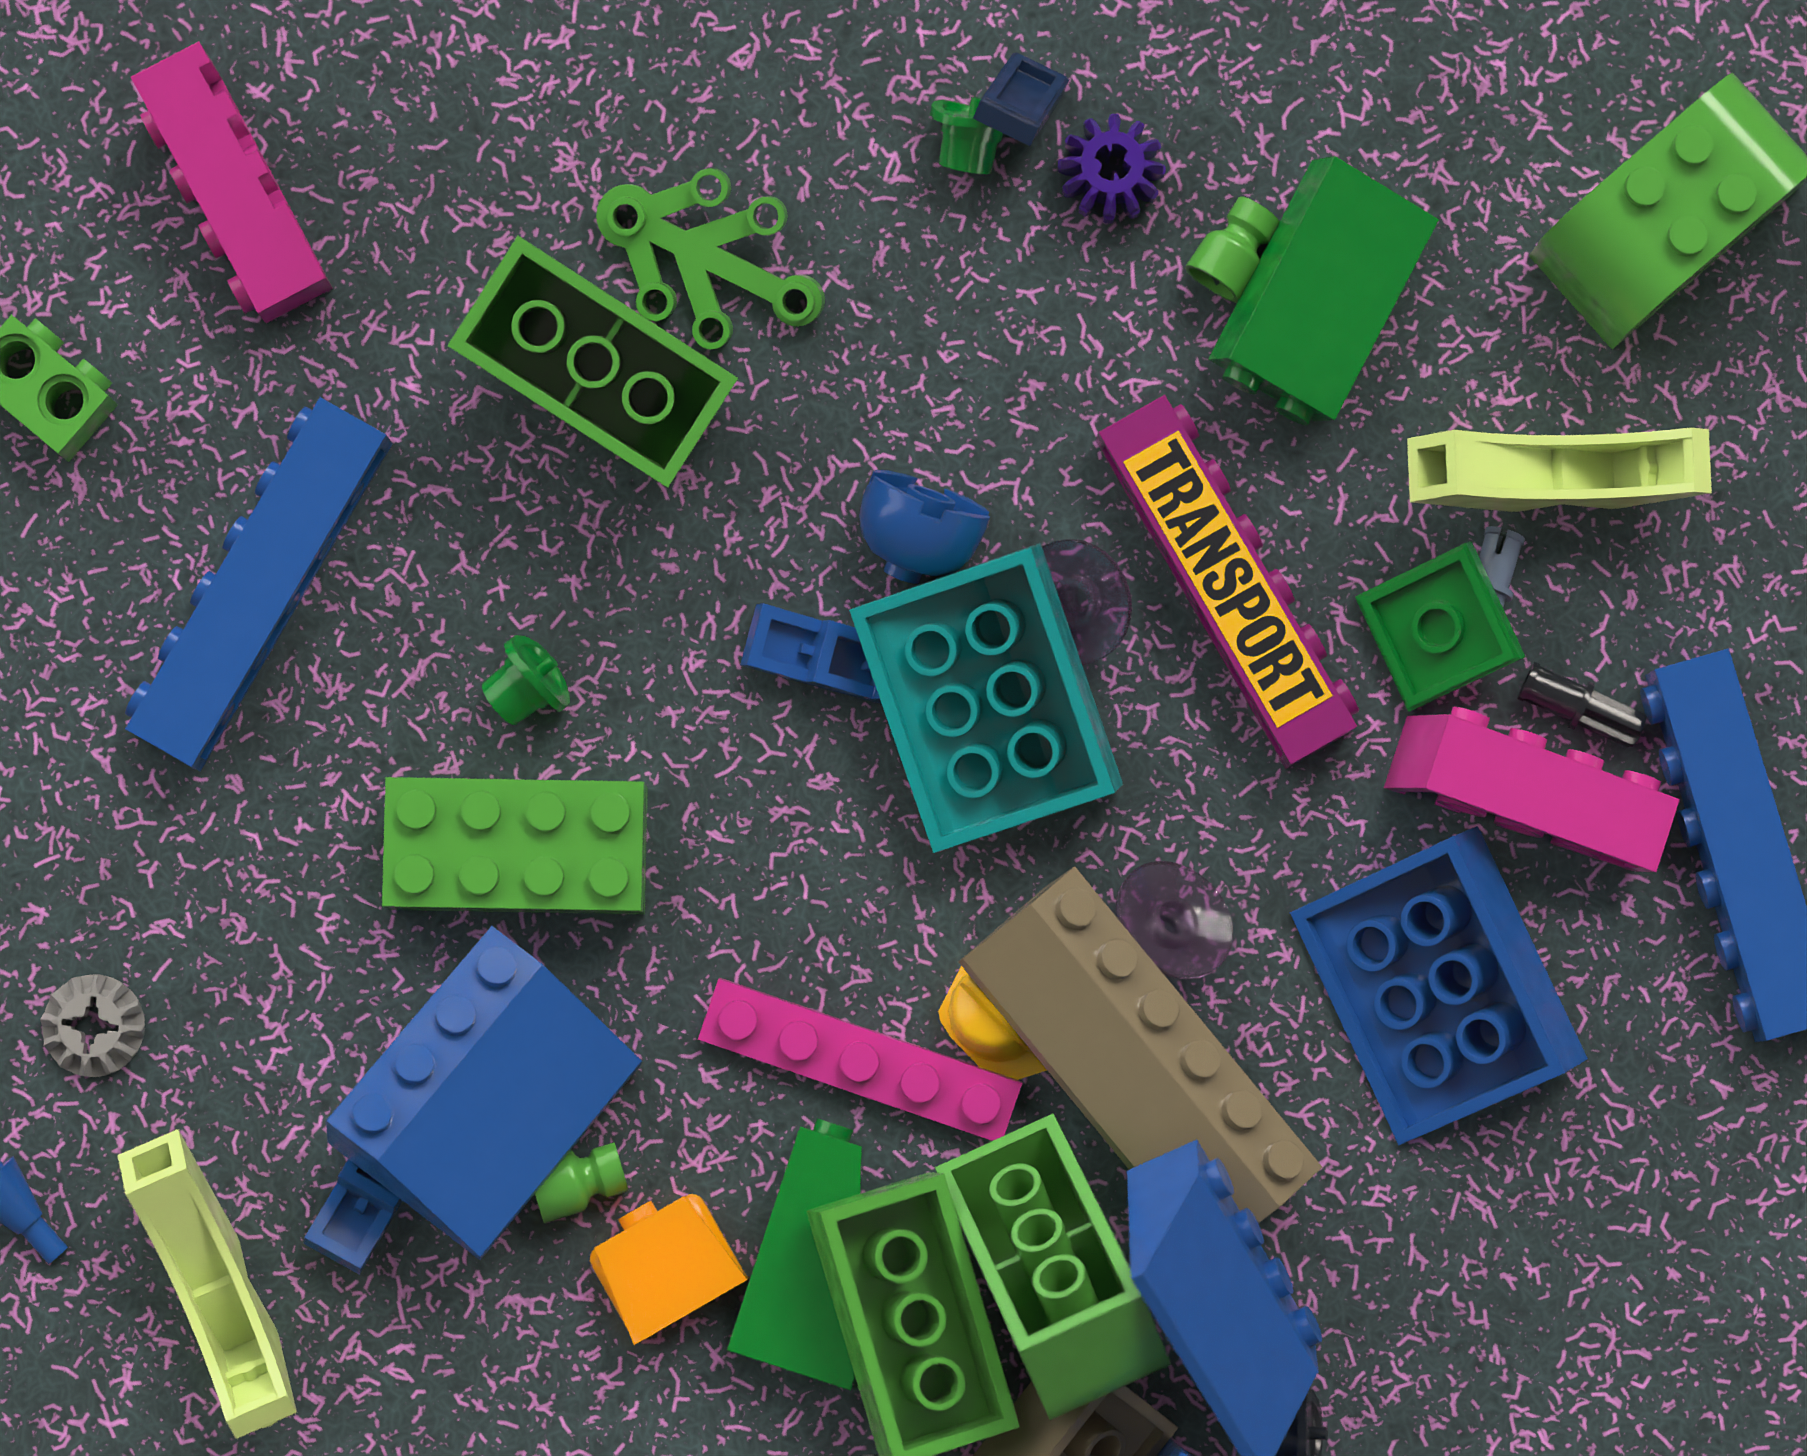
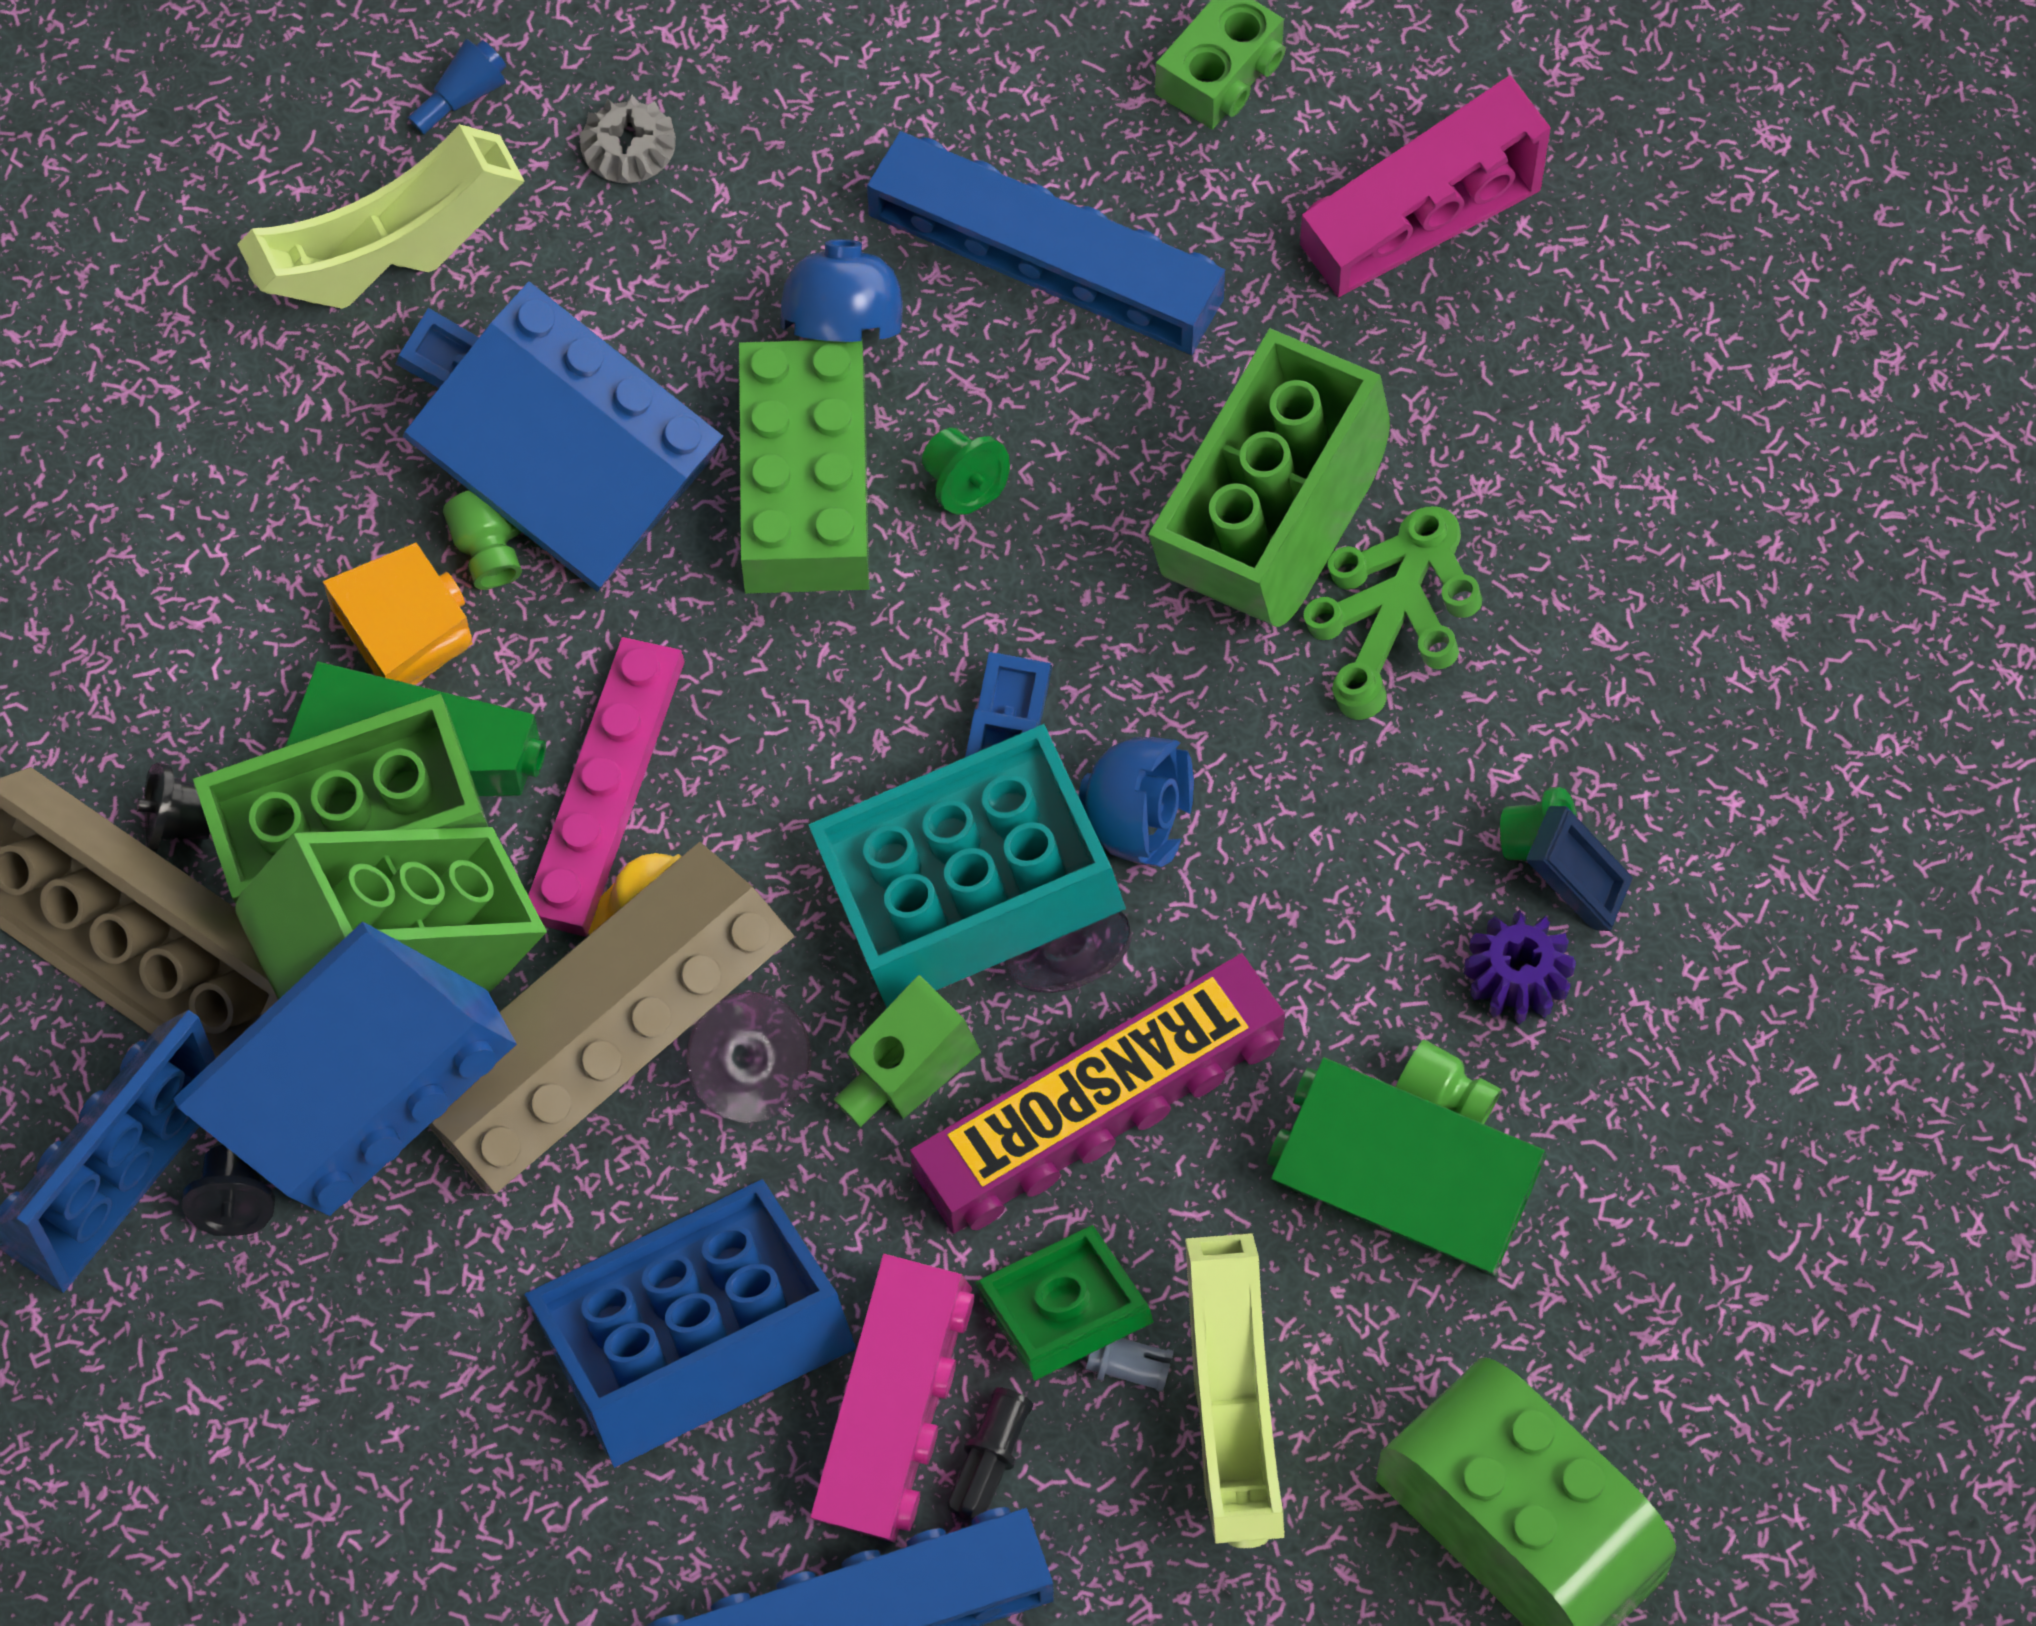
camera: 90 degrees right, 20 degrees down
none -> blue cylinder [781,239,903,342]
none -> bright green torso [833,975,981,1127]

